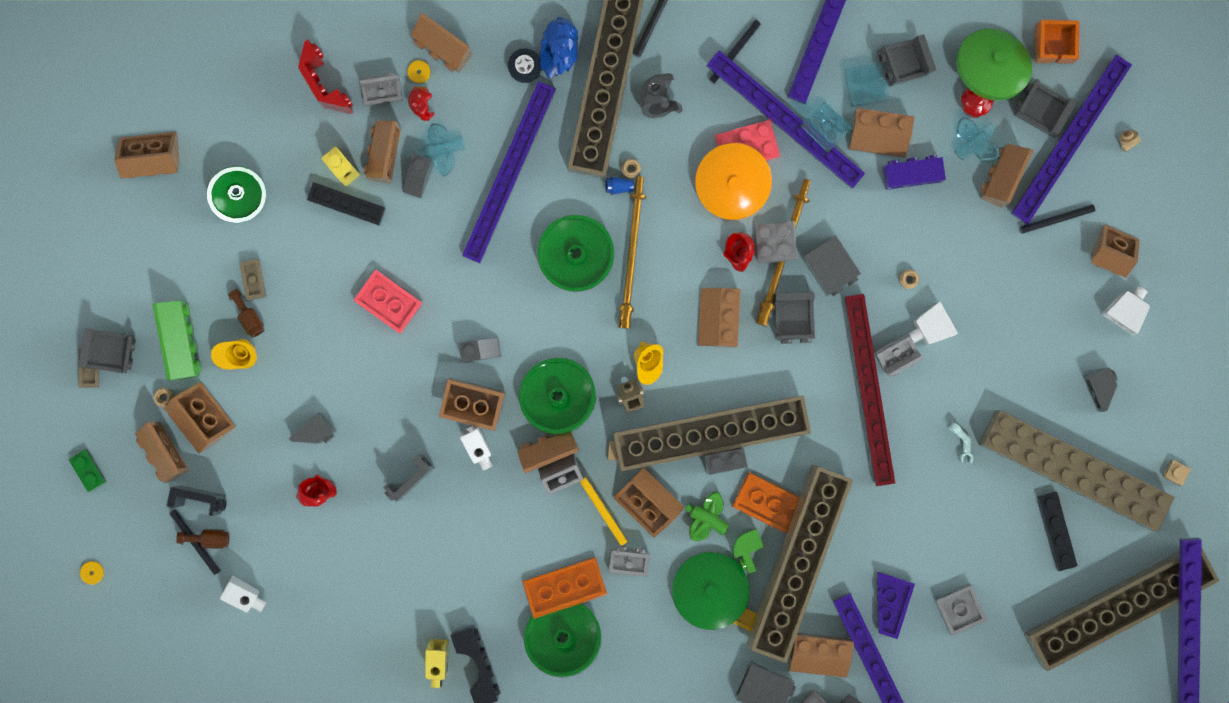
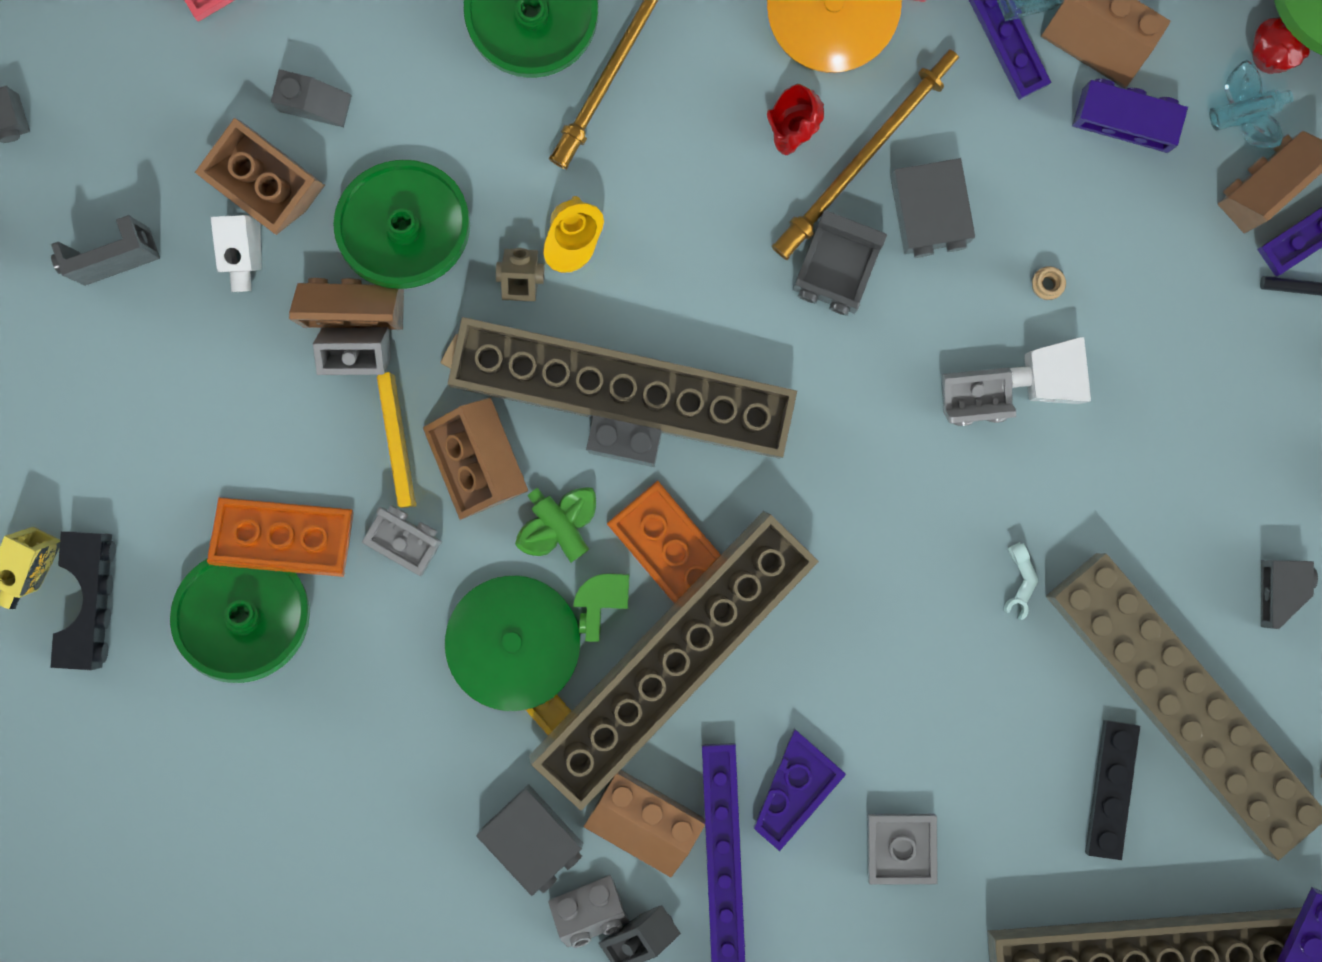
camera: 20 degrees right, 0 degrees up
medium nougat slope [698,288,741,348] -> none
light grey plate [756,221,797,264] -> none
dark red plate [844,294,896,487] -> none

